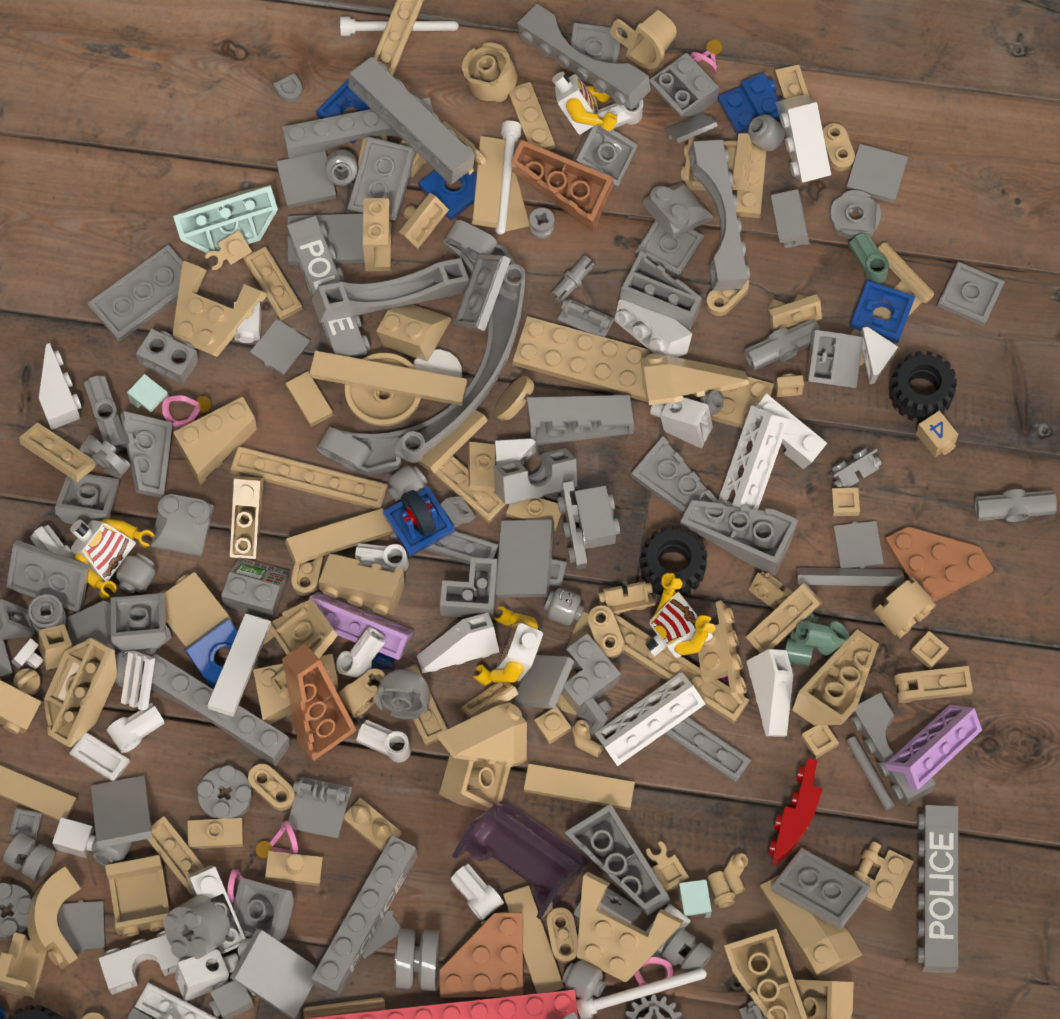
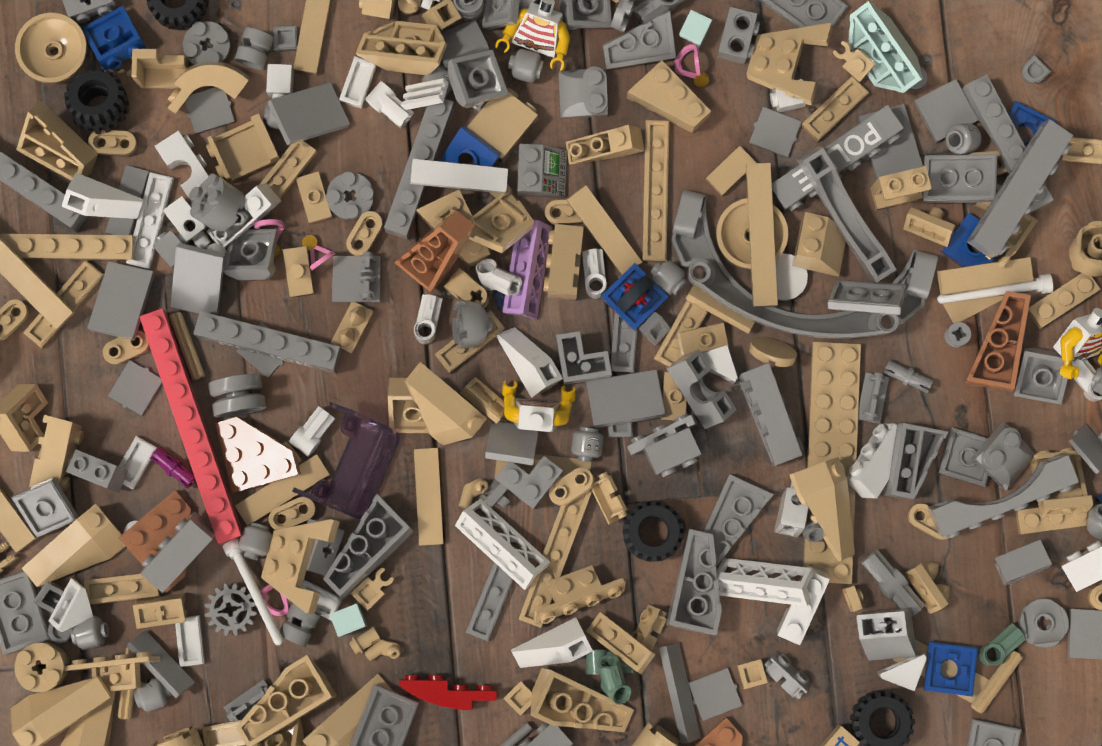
camera: 75 degrees right, 15 degrees up
tan plate [534,706,571,744] -> none
torso [645,573,715,658] -> none

